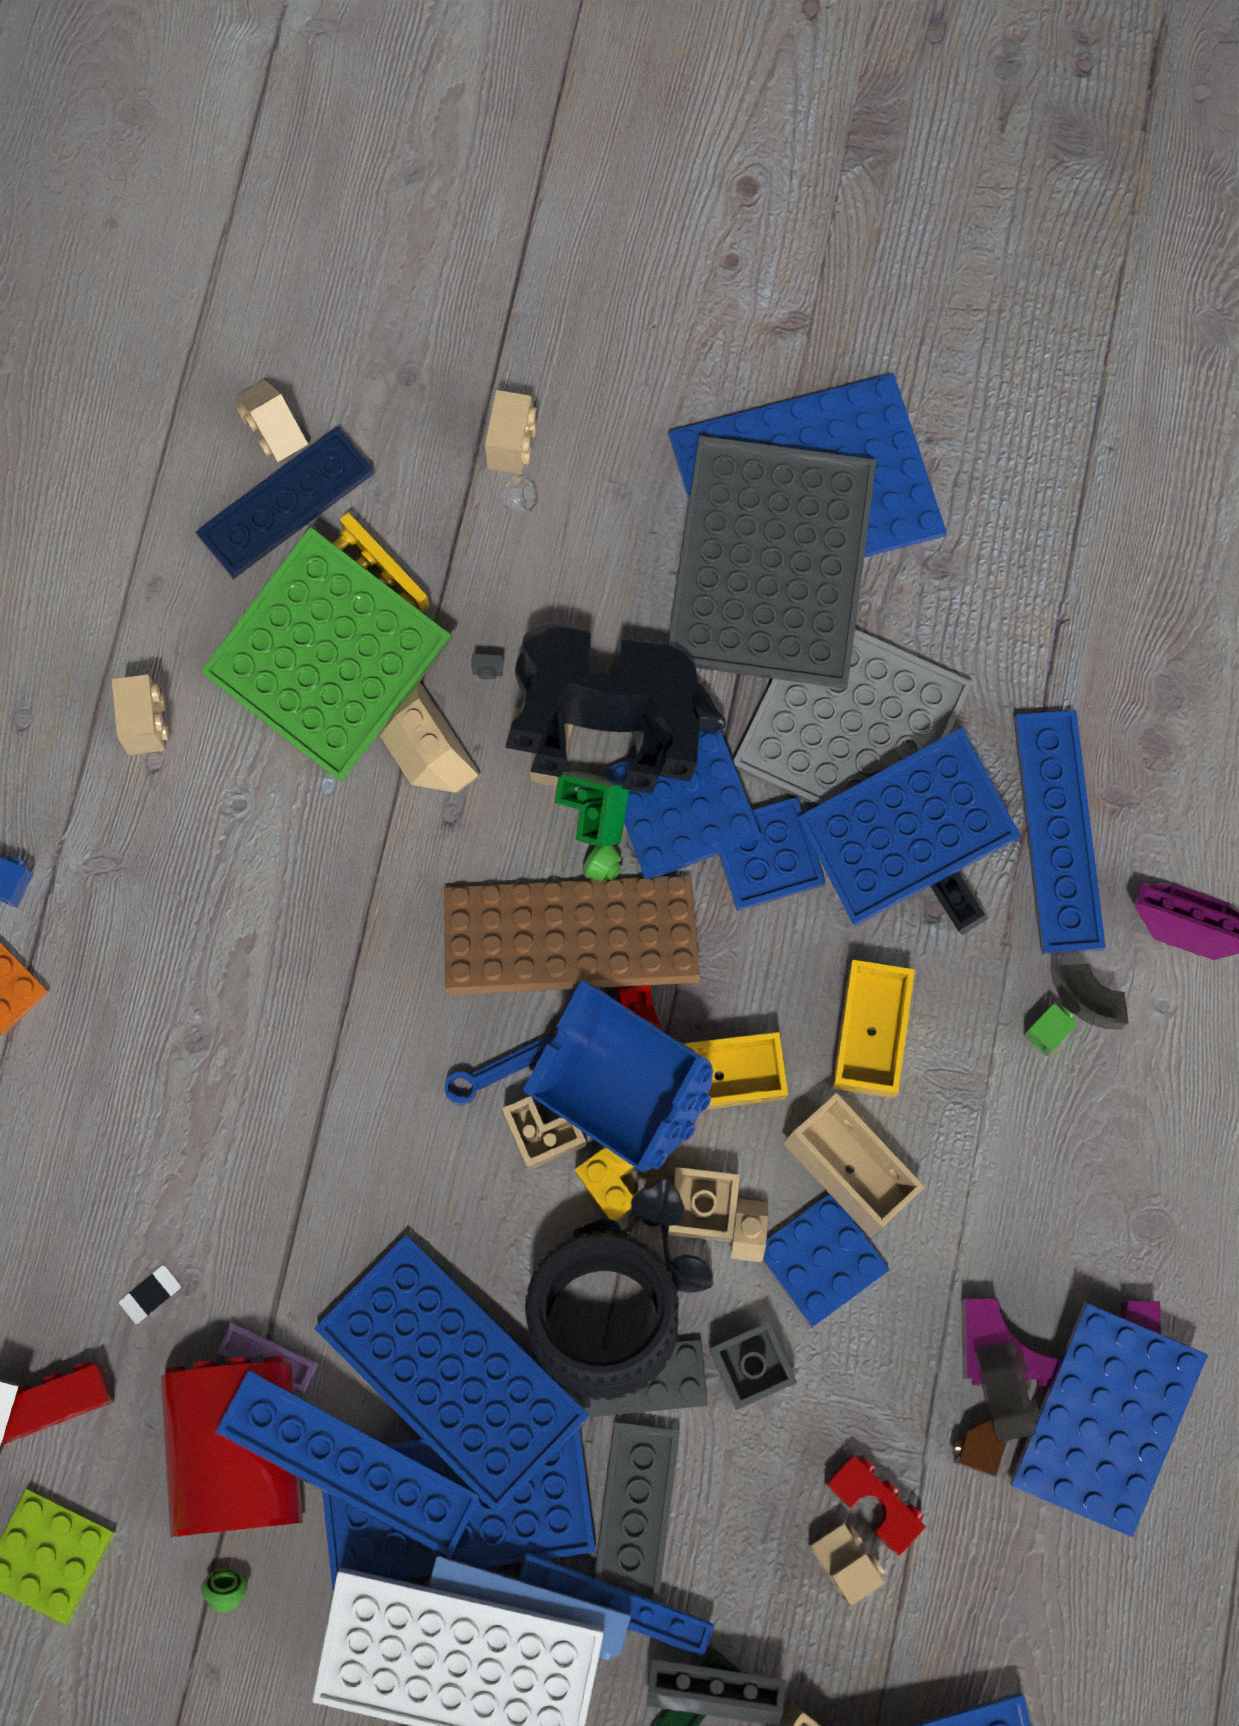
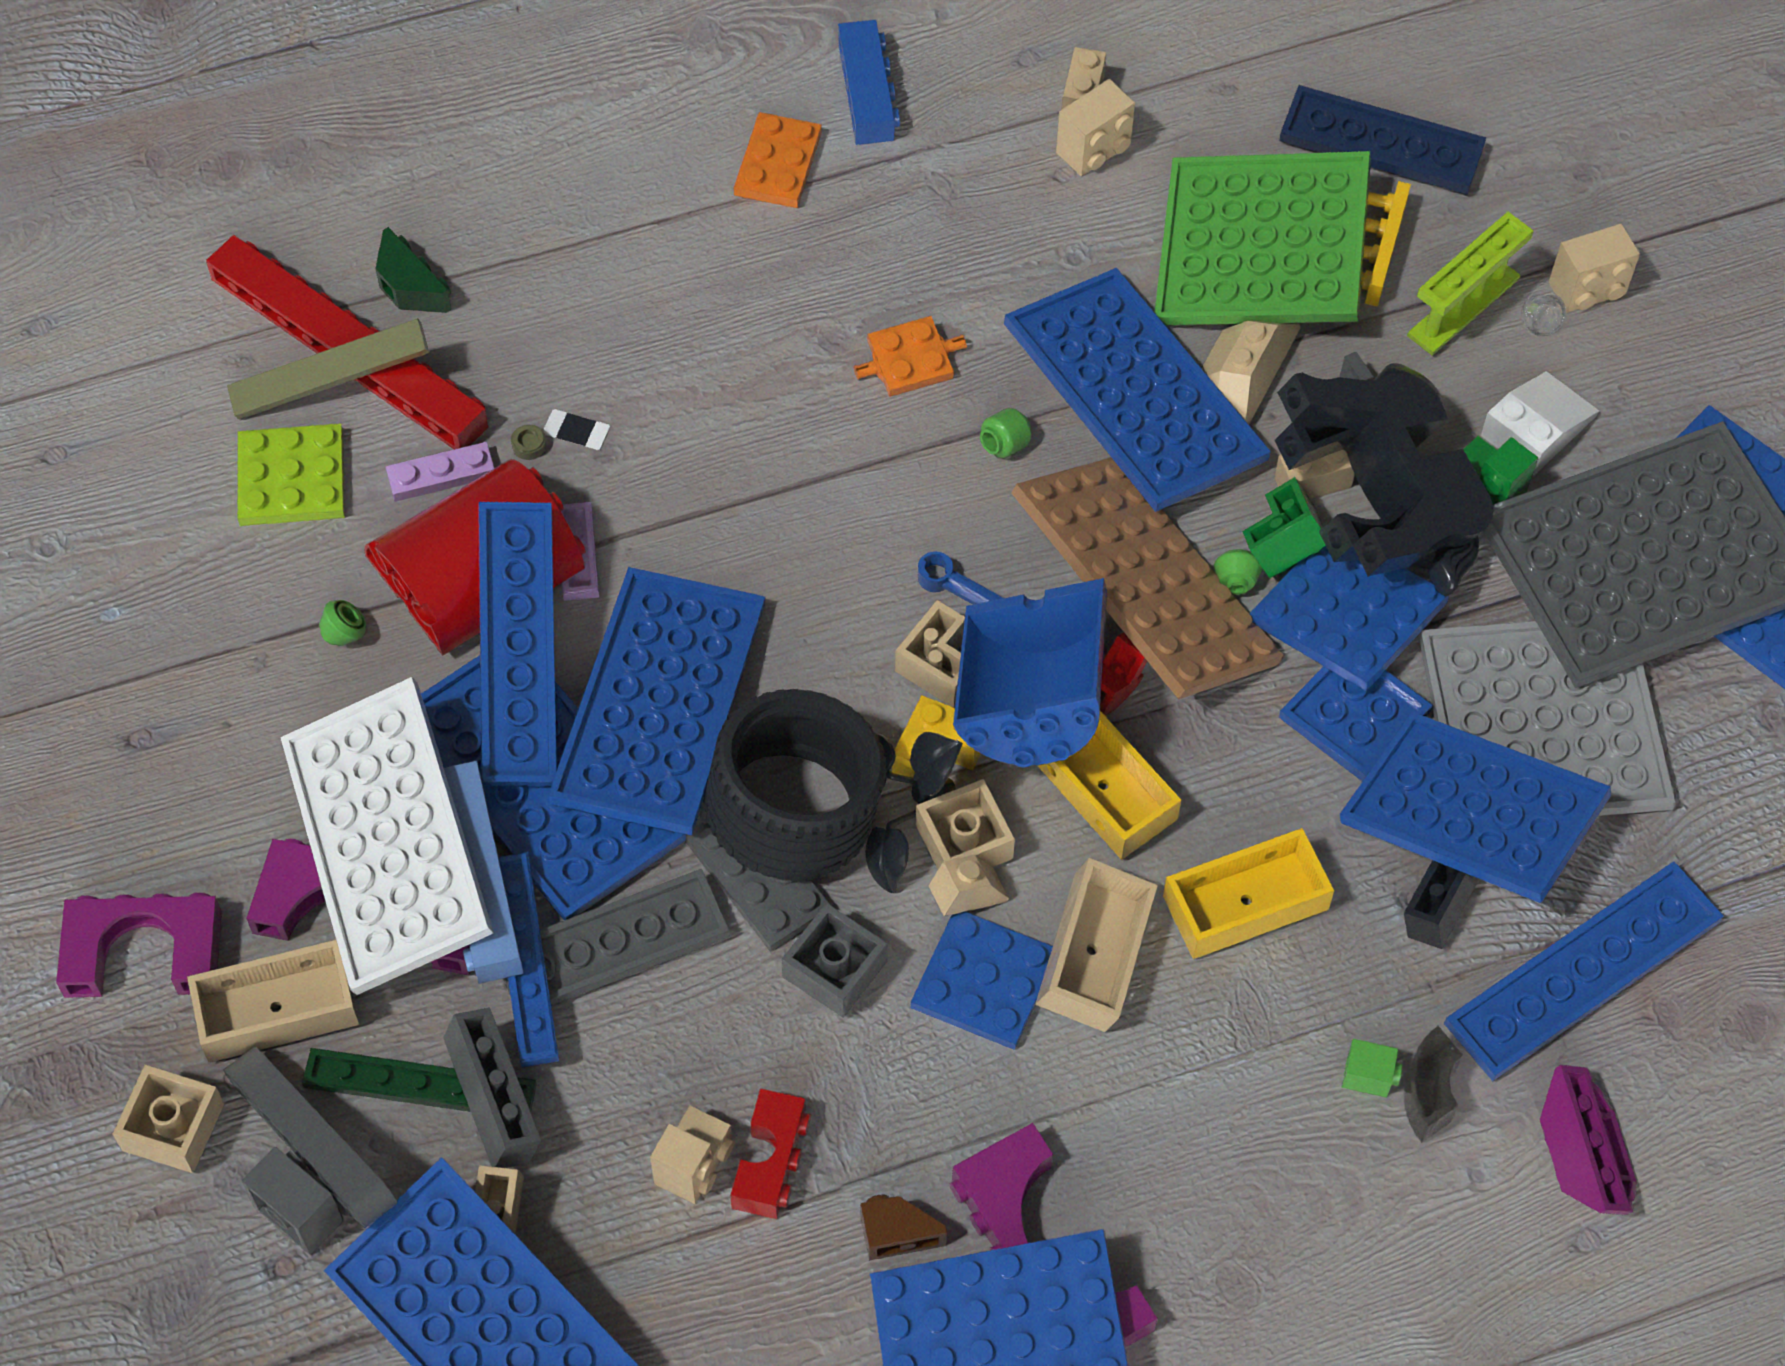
camera: 60 degrees right, 15 degrees down
tan brick [234,379,308,462] -> none
clear smoke brick [975,1341,1040,1443] -> none
none -> lavender plate [385,442,494,502]
none -> olive tile [511,425,546,460]
none -> orange plate [854,316,967,397]
none -> bright green head [980,408,1031,458]
none -> blue plate [1004,268,1271,512]
none -> tan brick [1062,47,1107,109]
none -> lime fence [1407,211,1534,356]
none -> green brick [1463,436,1539,505]
none -> white slope [1481,371,1599,476]

